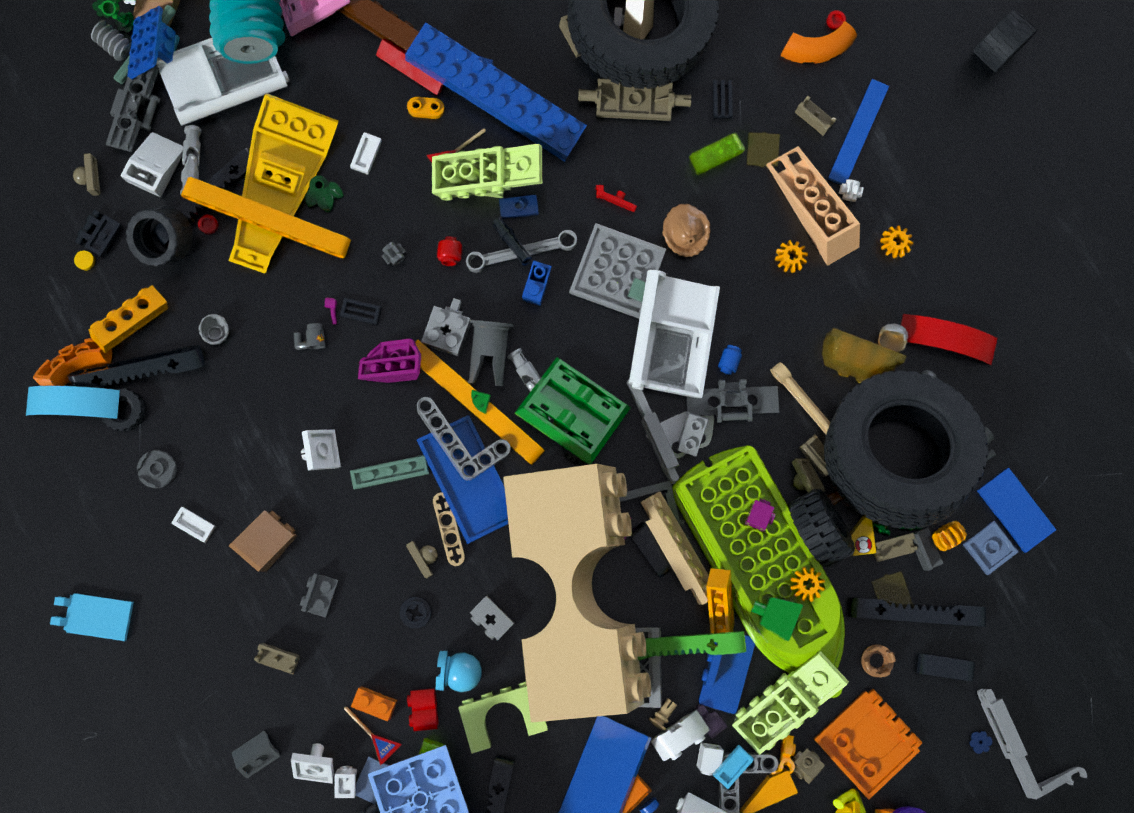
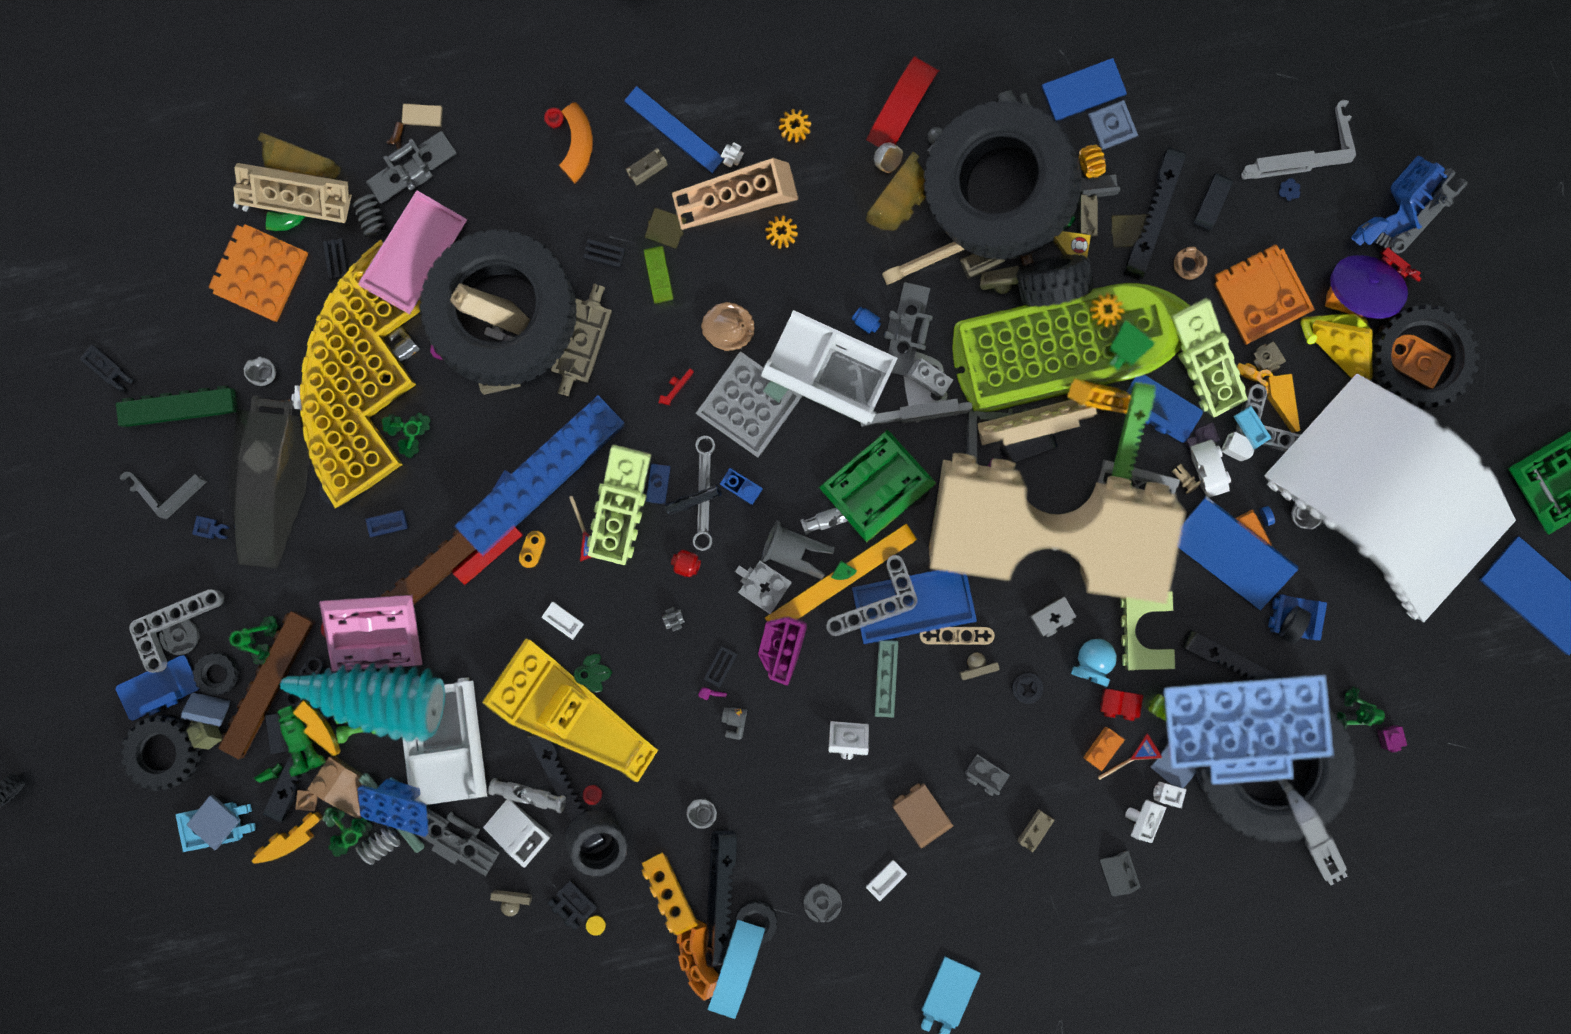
camera: 70 degrees left, 5 degrees up
light orange beam [181,177,351,258] -> none
magenta brick [745,499,776,531] -> none

